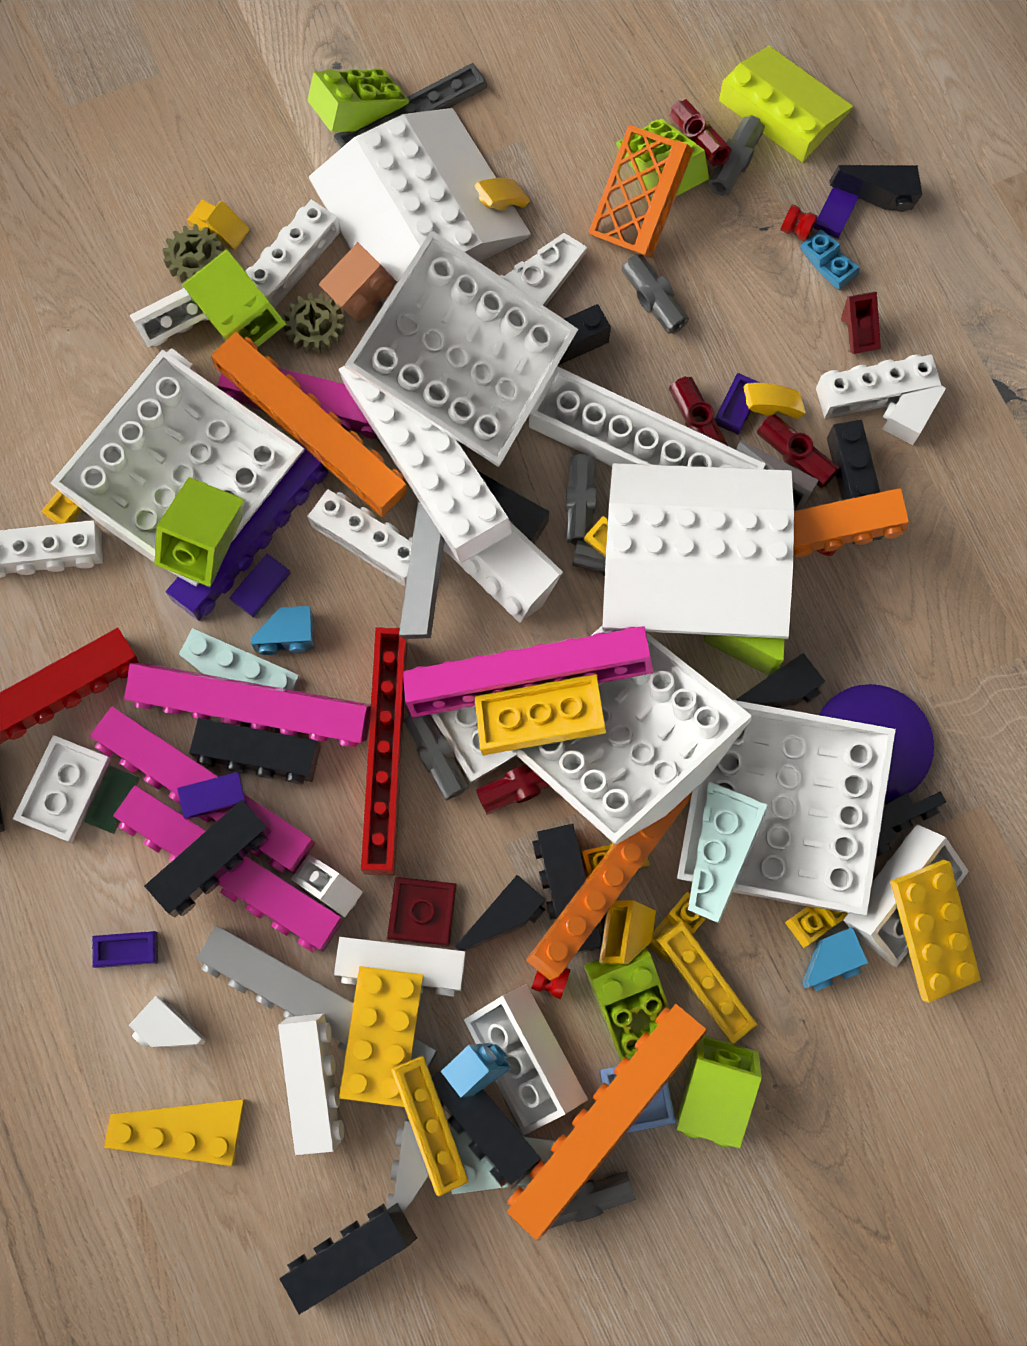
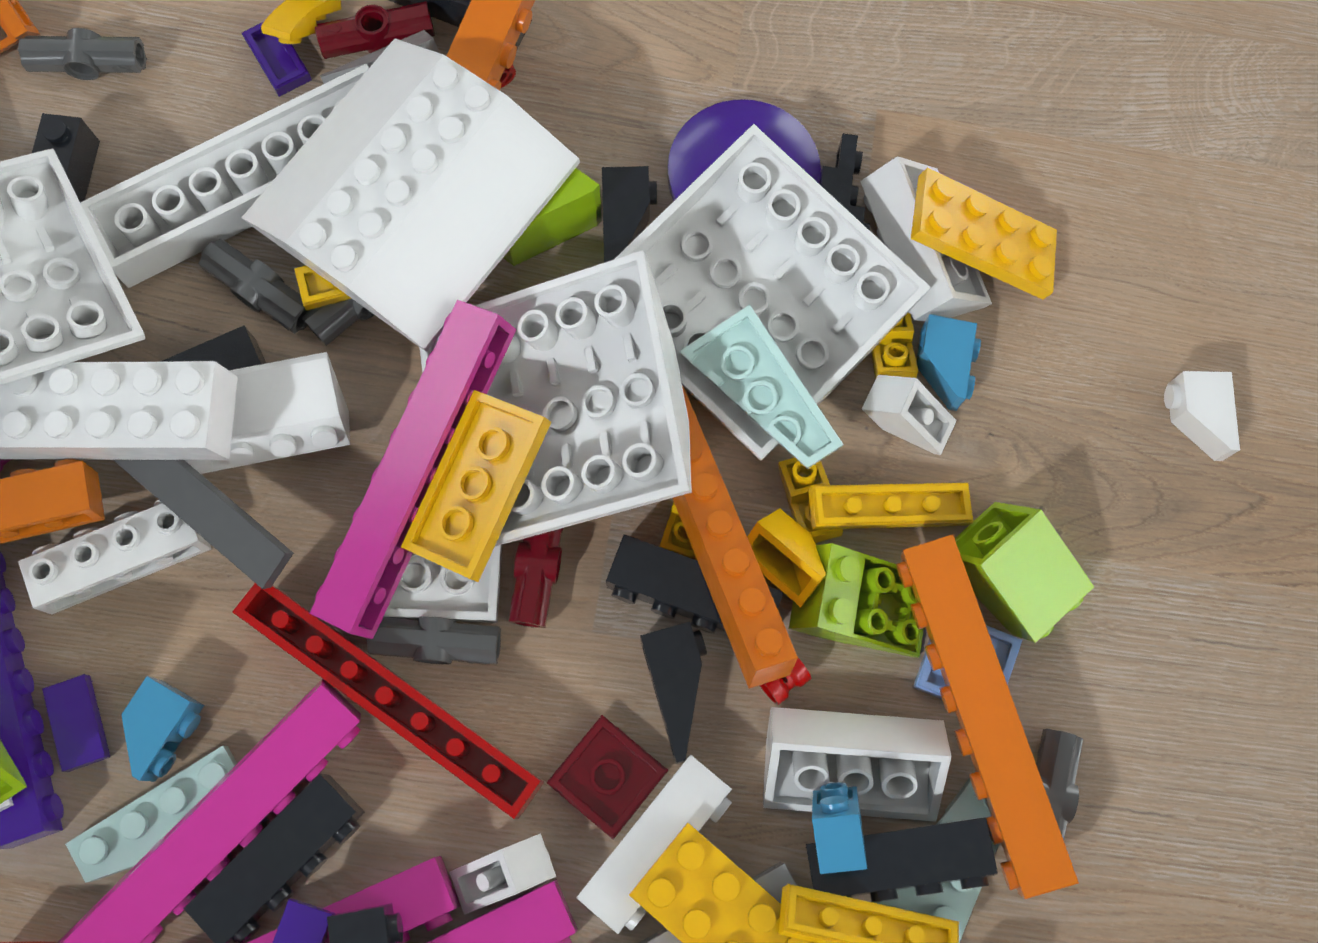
camera: 60 degrees left, 0 degrees up
dark red piece [669,376,728,446] -> none
none -> white slope [862,375,957,455]
none -> white slope [1164,371,1240,461]

